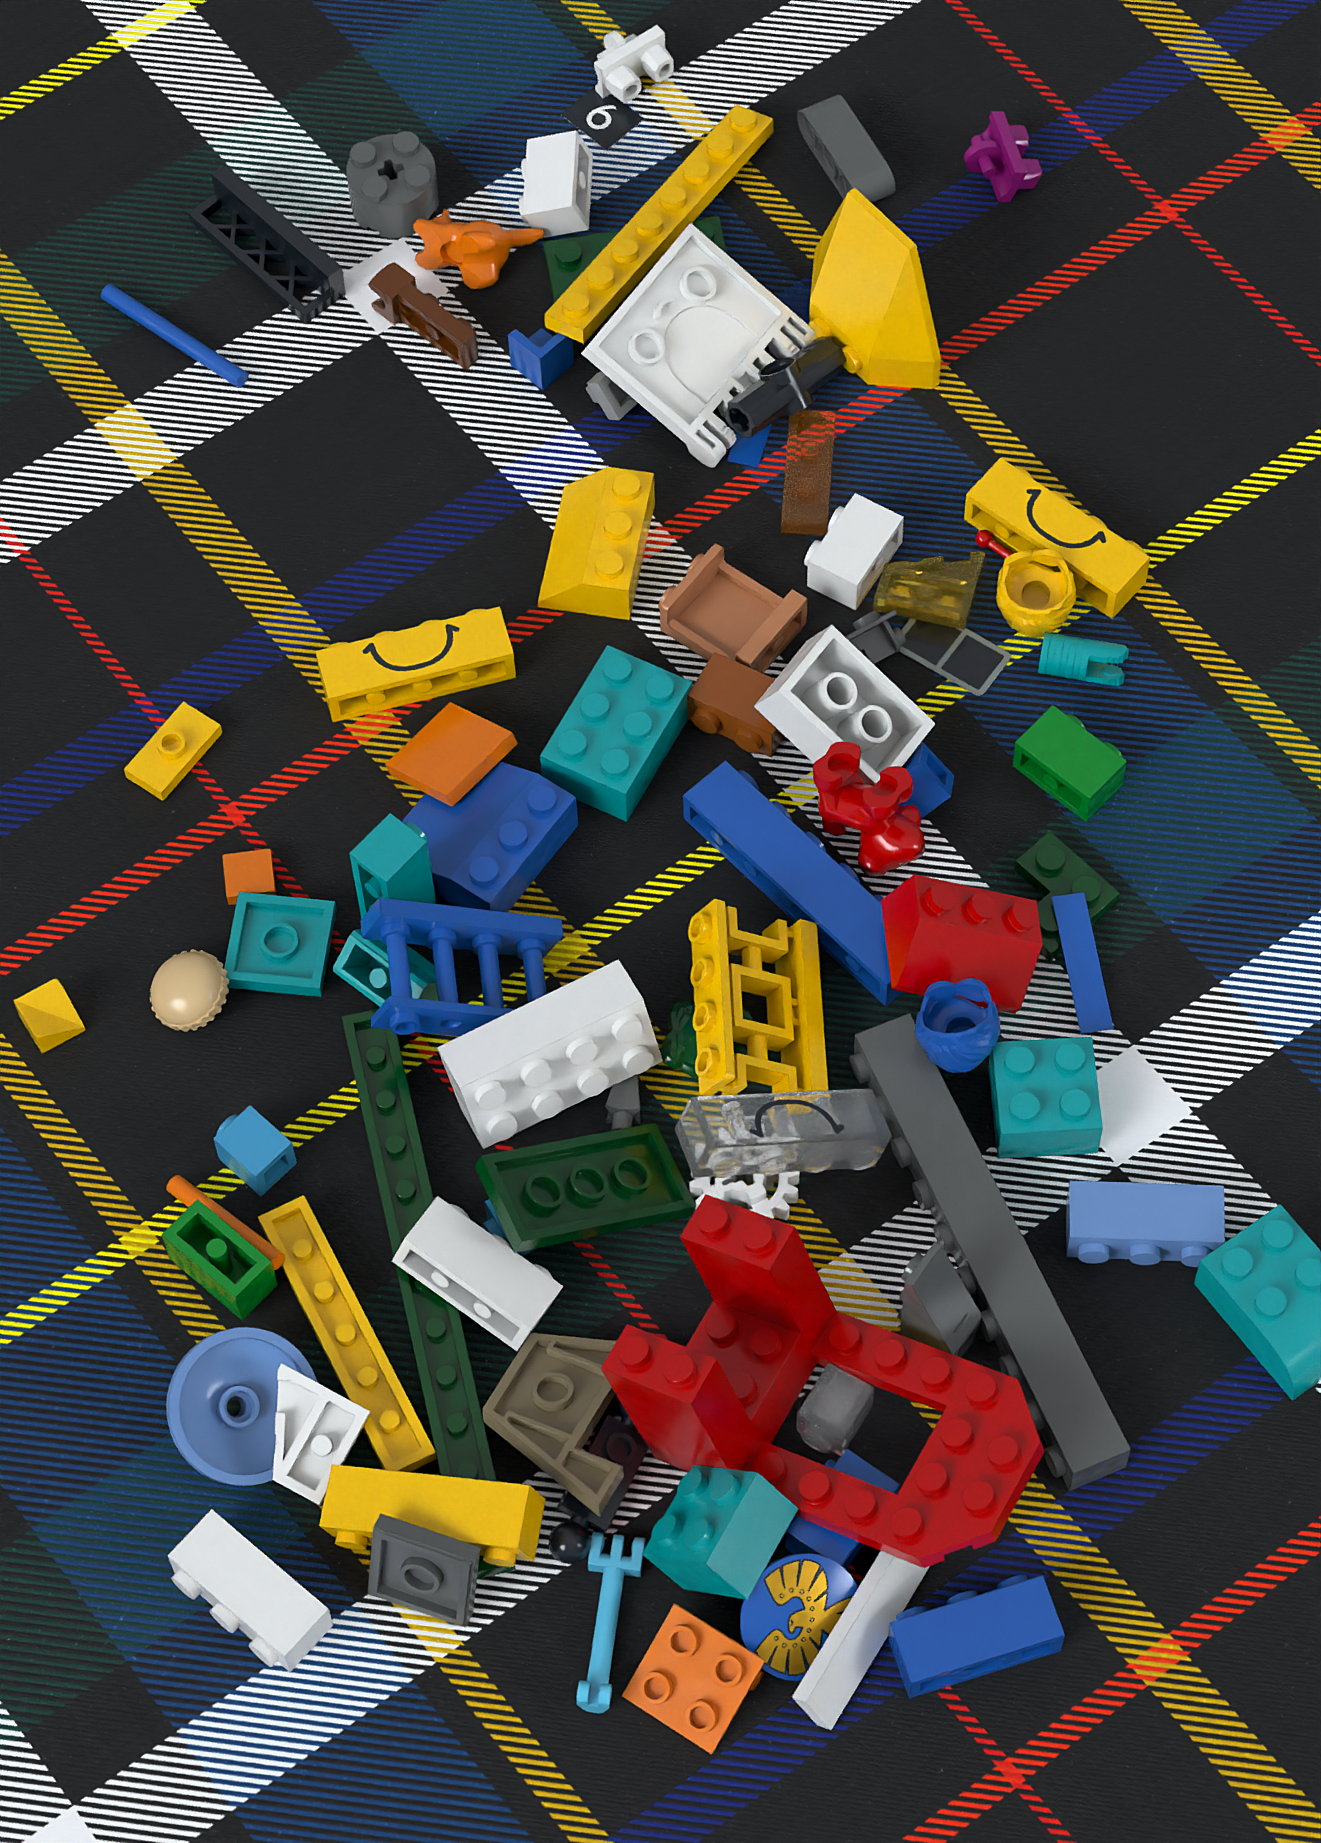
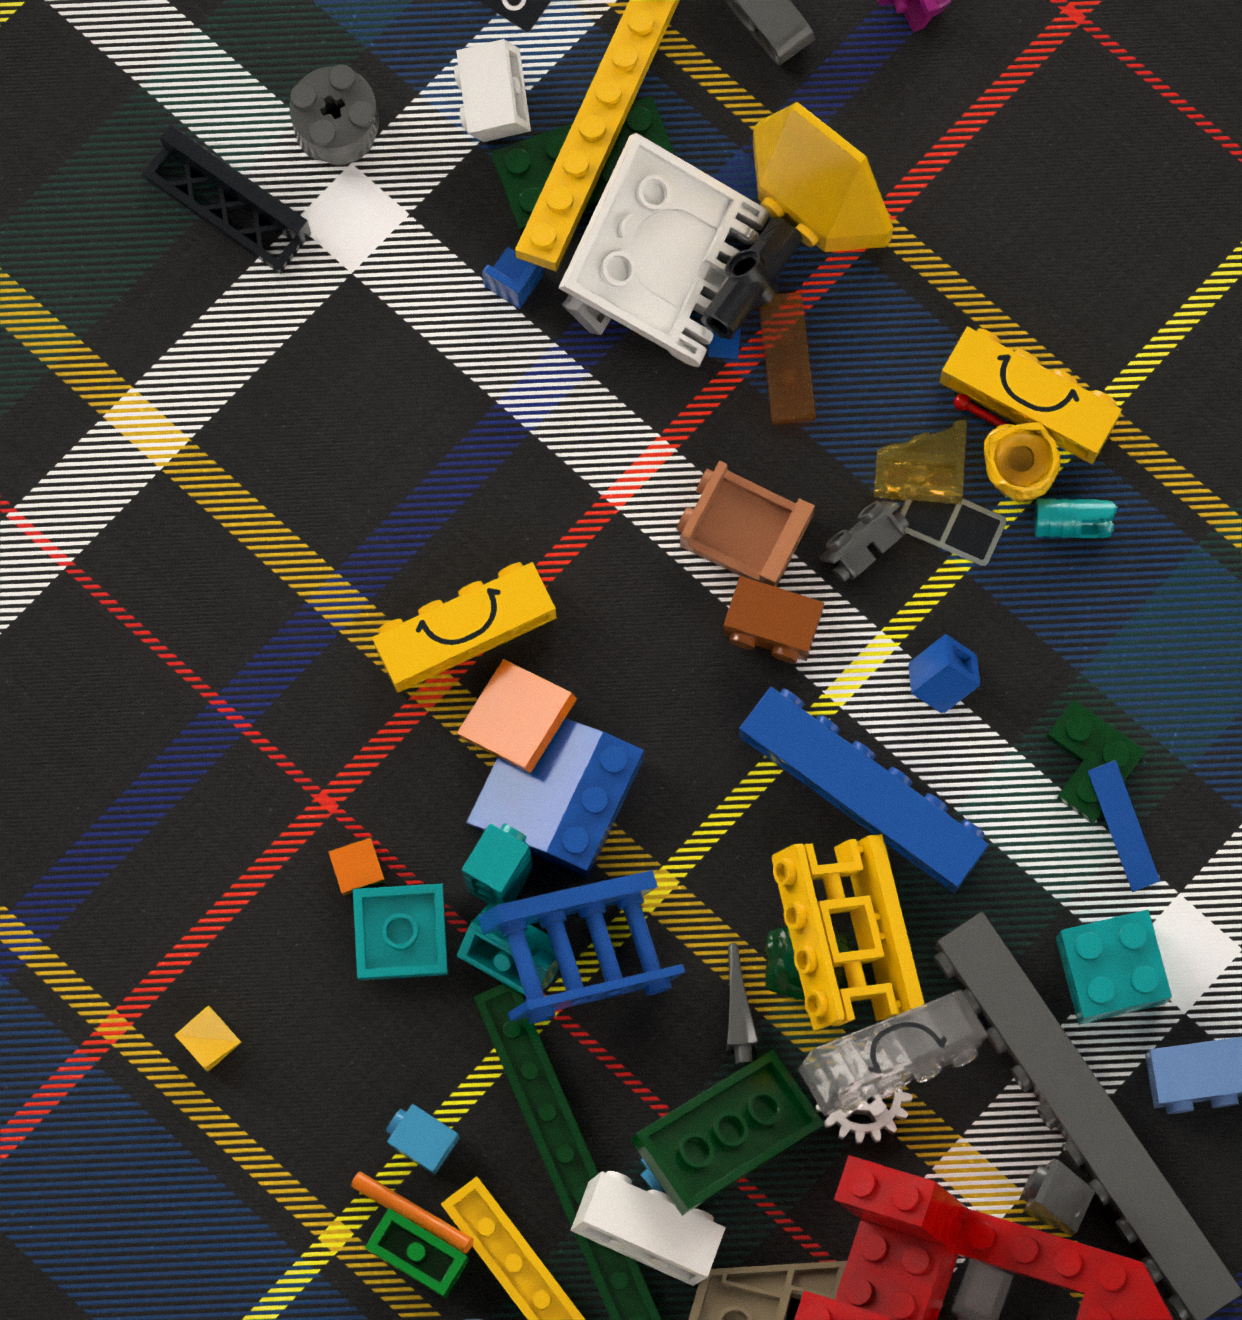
camera: 10 degrees left, 15 degrees up
blue bar [101,284,248,388] -> none
yellow plate [124,701,222,801] -> none
tan hat [150,949,229,1032] -> none
reddish brown plate [368,262,479,370] -> none
orange animal [413,209,545,289] -> none
white brick [437,959,663,1149] -> none
yellow slope [538,467,655,620] -> none
teal brick [540,645,692,822] -> none
white brick [754,625,935,785] -> none
white brick [804,493,904,610] -> none
red animal [813,741,925,877] -> none
red slope [881,874,1043,1014] -> none
blue hair [914,978,1001,1073] -> none
green brick [1012,705,1127,822] -> none

